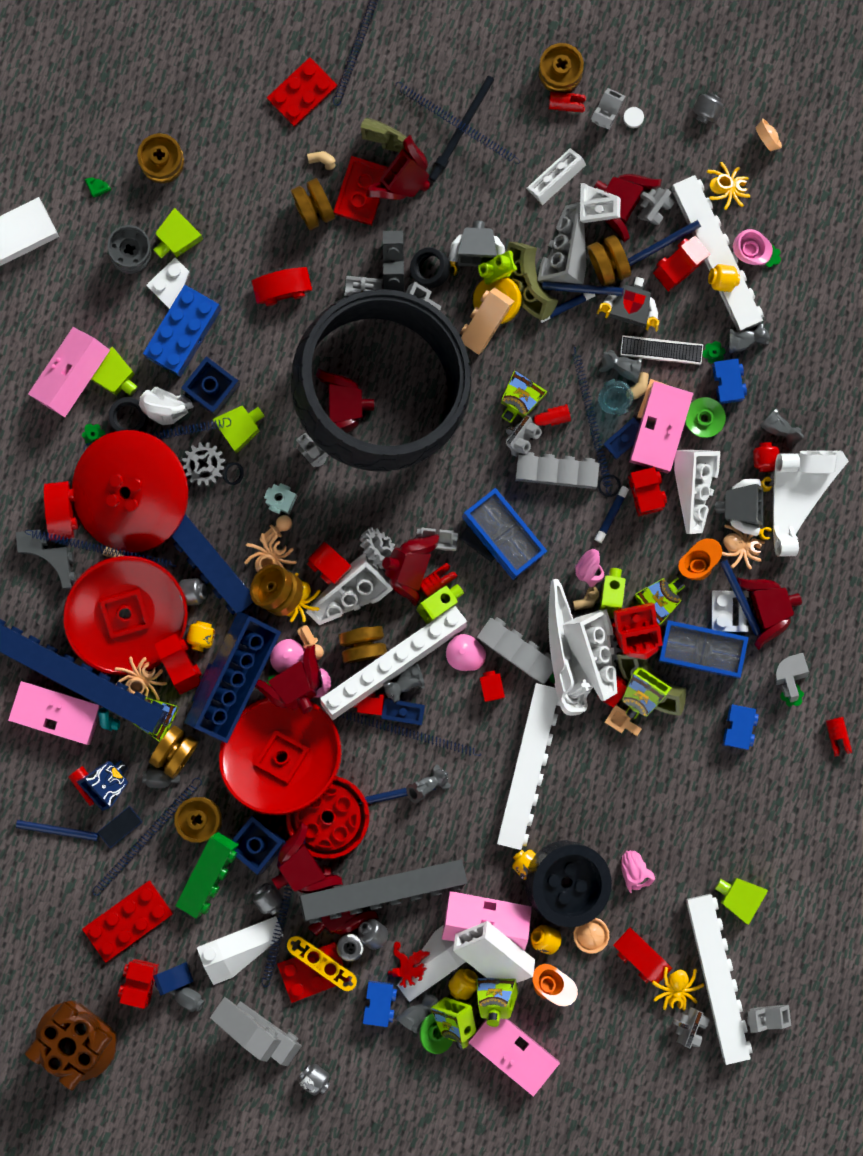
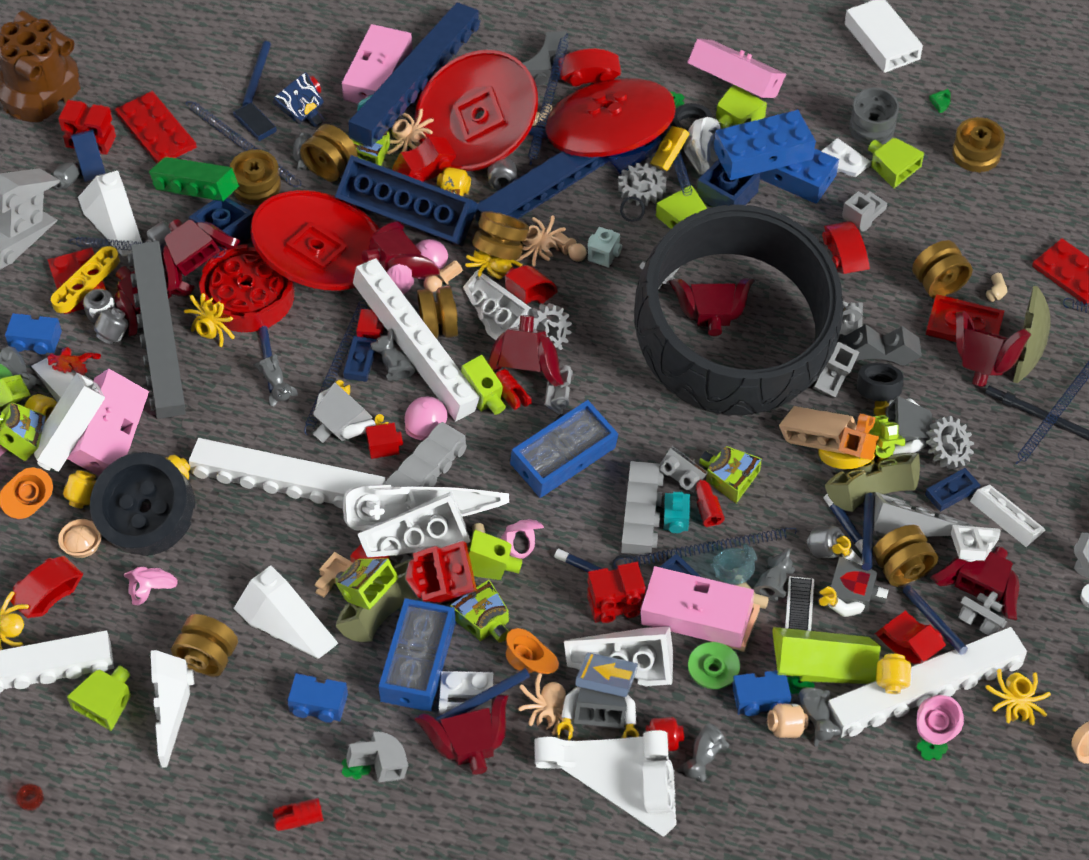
camera: 85 degrees right, 30 degrees down
none -> clear red plate [16,784,44,811]
none -> white wedge [151,650,194,768]
none -> pearl gold wheel [171,614,238,677]
none -> yellow animal [184,293,235,347]
none -> white wedge [234,565,338,659]
none -> light grey torso [312,380,388,443]
none -> sand blue tile [575,652,638,697]
none -> yellow plate [650,126,690,171]
none -> teal brick [664,492,690,533]
none -> blue brick [713,110,816,180]
none -> light nougat head [767,703,808,738]
none -> lime slope [772,627,881,684]
none -> flat silver head [807,526,845,558]
none -> orange brick [838,413,879,460]
none -> light grey brick [842,191,887,231]
none -> dark blue plate [925,468,980,512]
none -> light grey gear [926,416,974,470]

